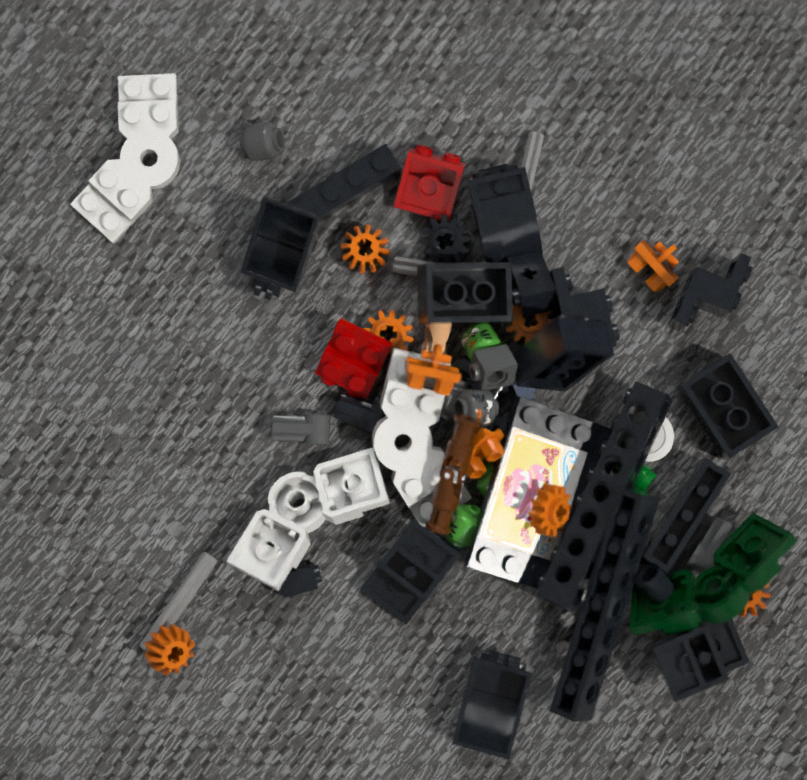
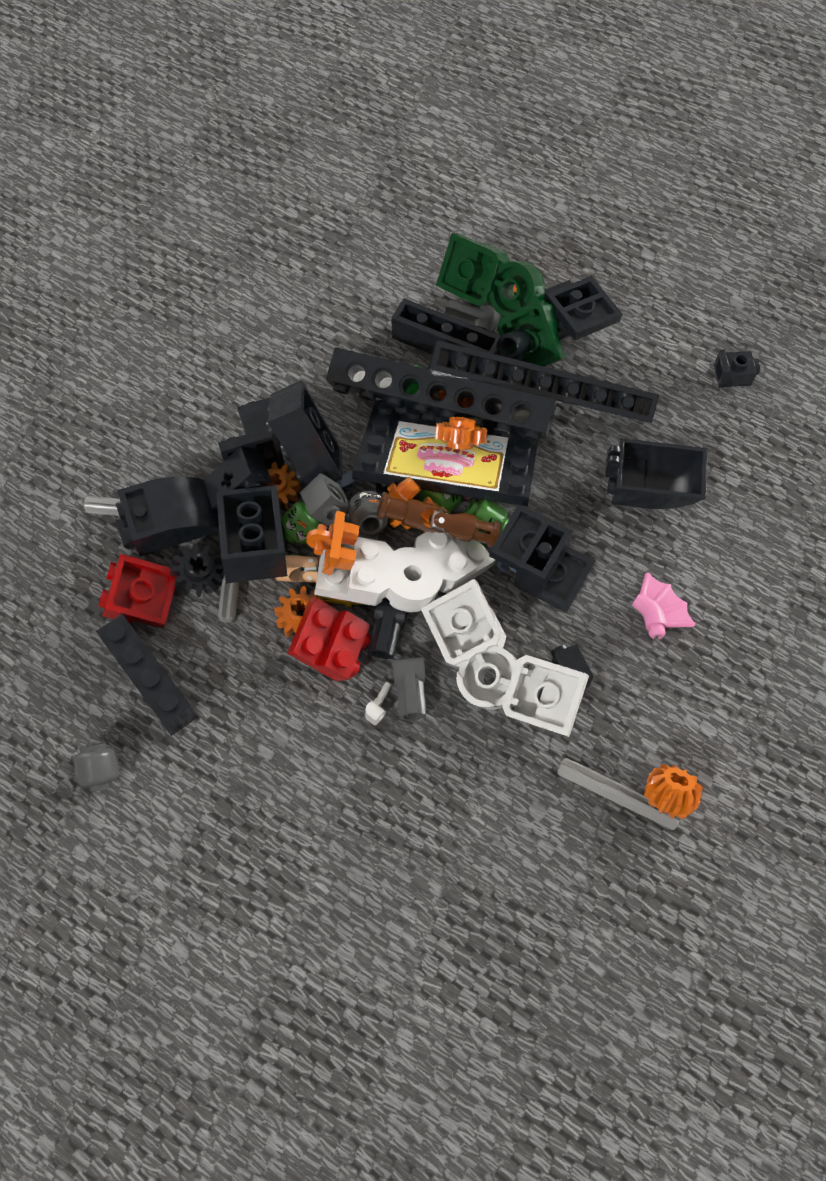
camera: 90 degrees left, 20 degrees down
white plate [70,73,180,244] -> none
black piece [241,196,319,300] -> none
orange gear [341,225,390,274] -> none
orange hips [627,240,679,293] -> none
black bracket [668,253,753,331] -> none
black brick [677,353,778,460] -> none
none -> white hand [365,682,392,726]
none -> bright pink arm [632,572,695,639]

